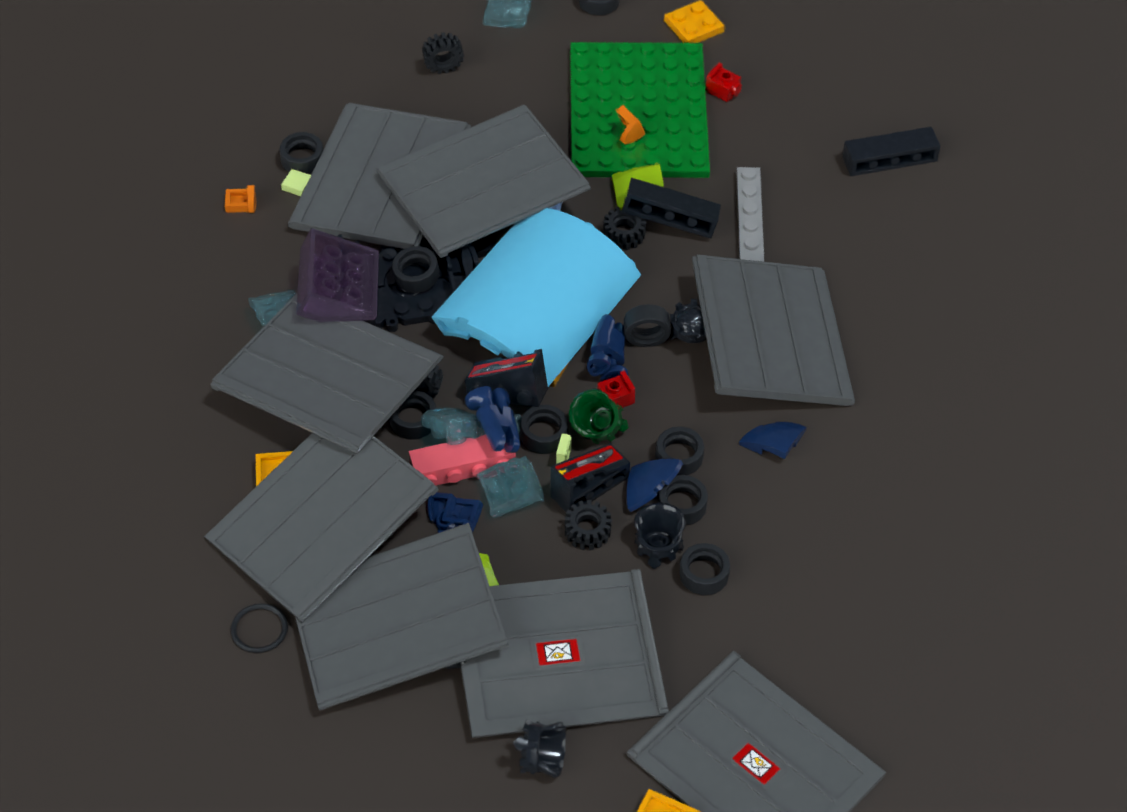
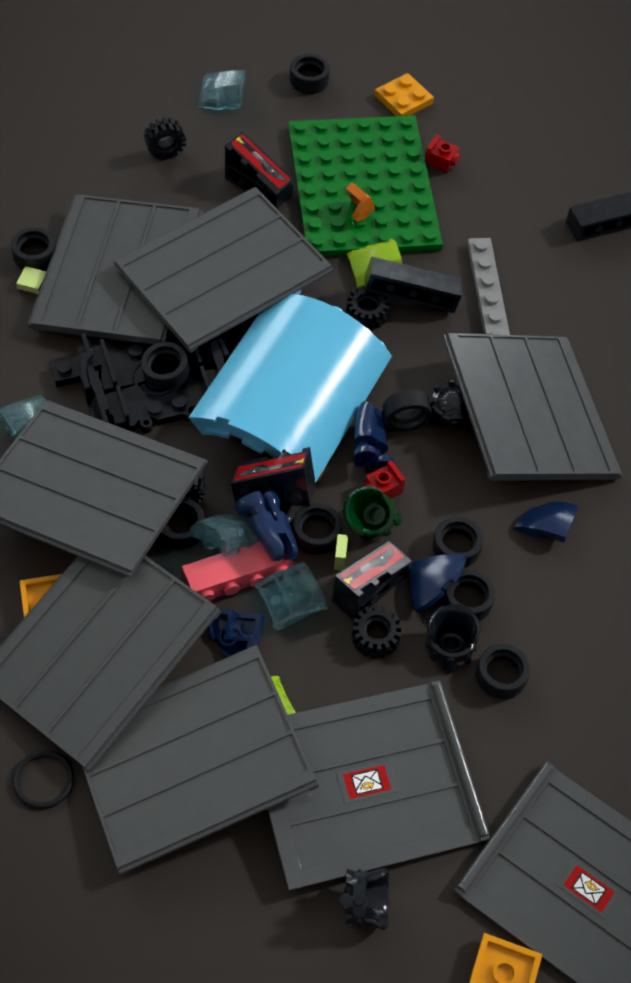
camera: 10 degrees left, 5 degrees up
clear purple slope [296,228,379,322] -> none
none -> black wedge [225,131,294,209]

